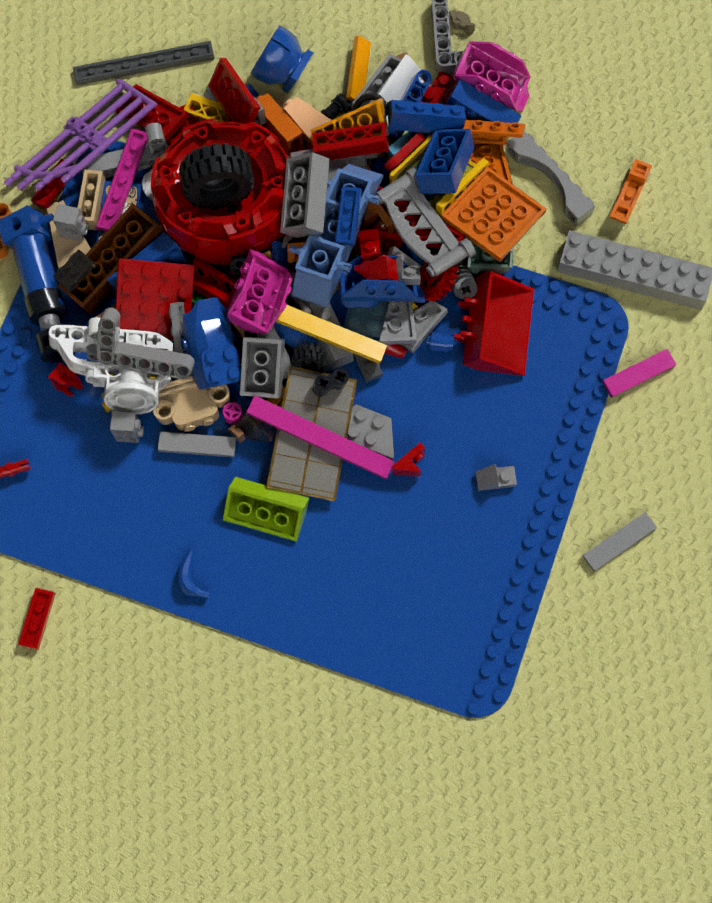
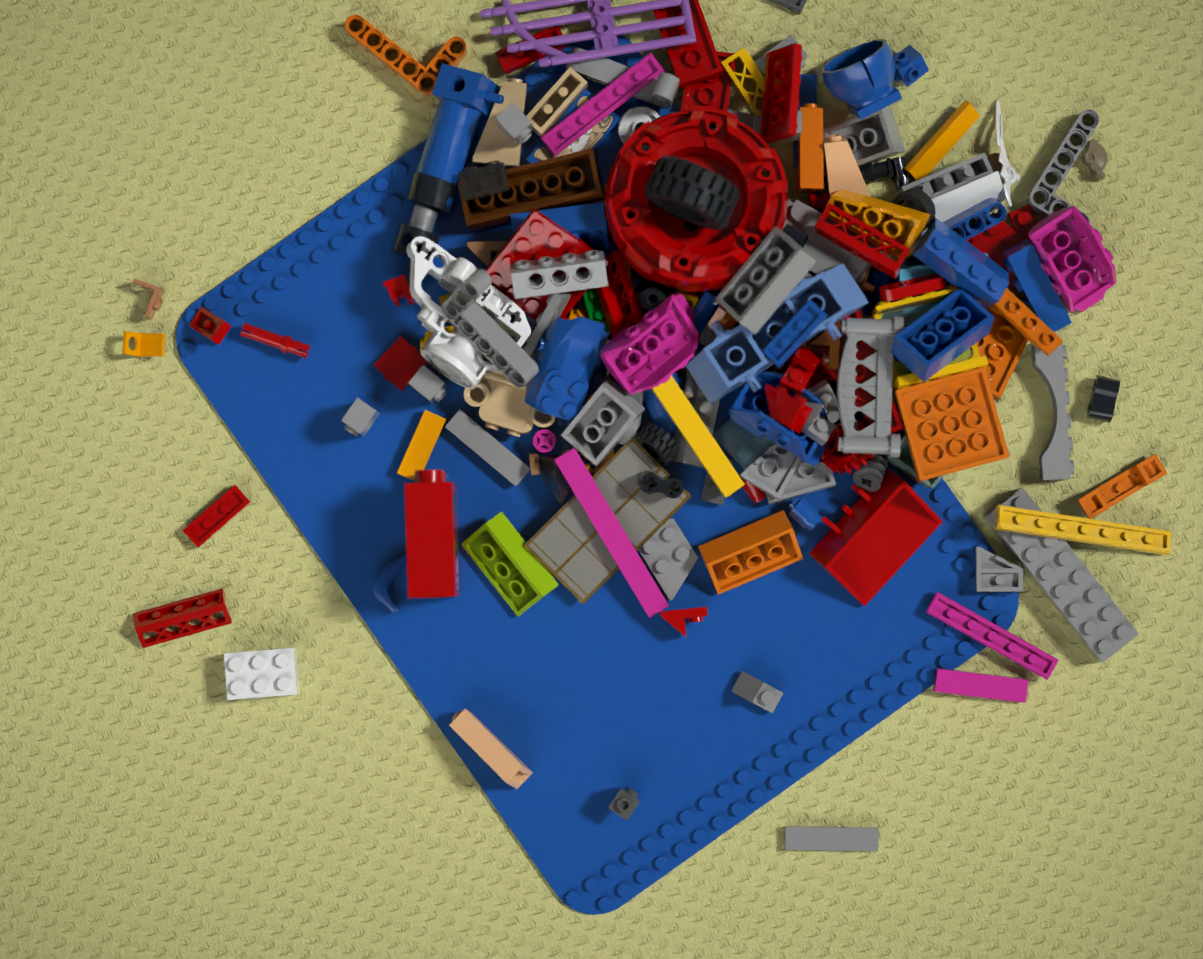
camera: 30 degrees right, 15 degrees up
none -> red fence [133,589,232,648]
none -> white brick [224,647,300,700]
none -> light grey brick [341,398,380,437]
none -> red piece [373,336,428,391]
none -> light orange tile [397,410,447,481]
none -> red brick [404,470,460,598]
none -> light nougat slope [449,708,533,789]
none -> light grey brick [510,250,608,299]
none -> dark grey bracket [609,786,640,820]
none -> orange slope [698,510,803,595]
none -> light grey slope [823,108,905,167]
none -> blue brick [894,45,929,87]
none -> dark pink tile [925,592,1059,680]
none -> light grey wing [975,547,1023,592]
none -> yellow tile [994,505,1171,555]
none -> white piece [995,100,1020,207]
none -> black axle [1087,375,1120,423]

